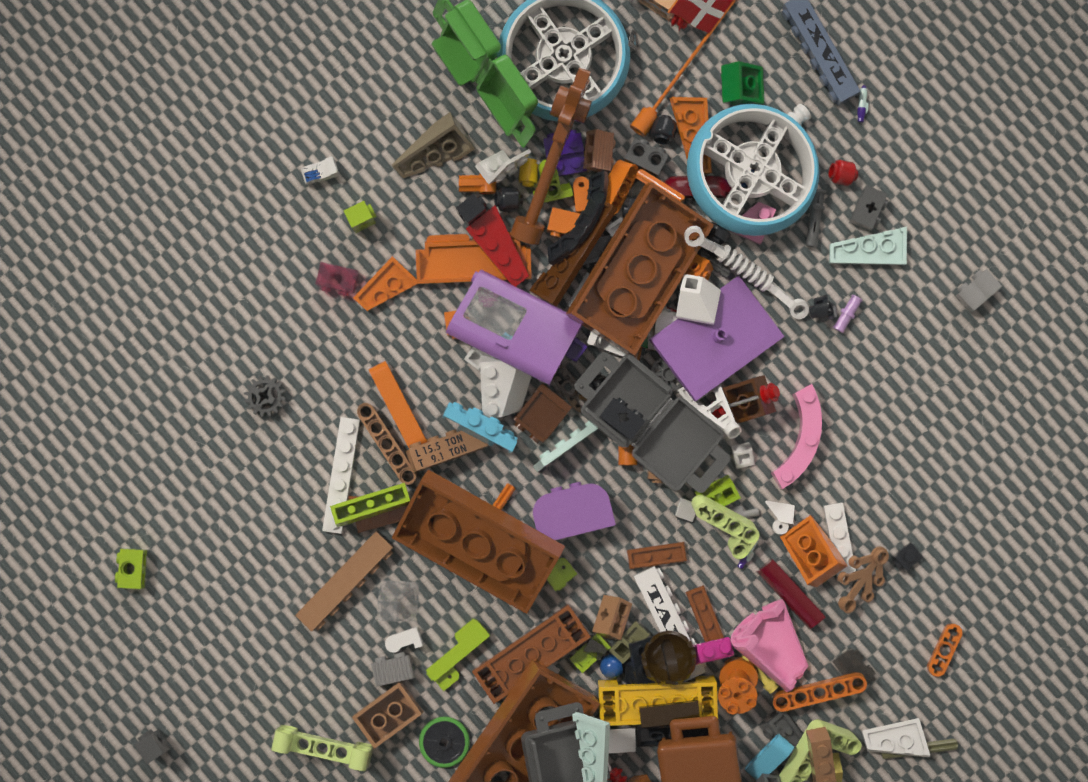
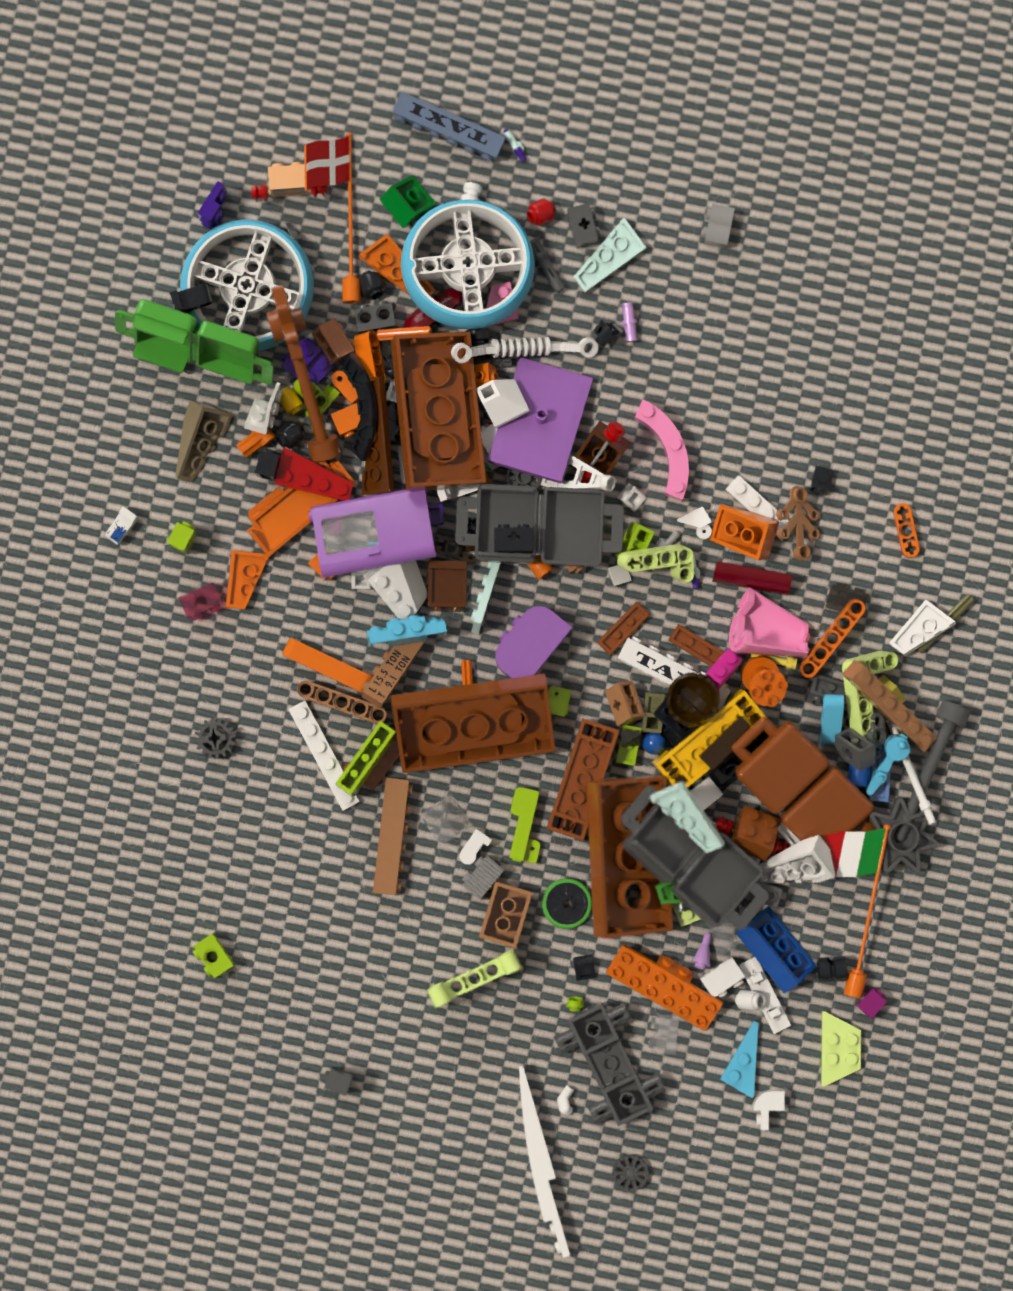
camera: 40 degrees left, 0 degrees up
none -> black tile [169,284,213,313]

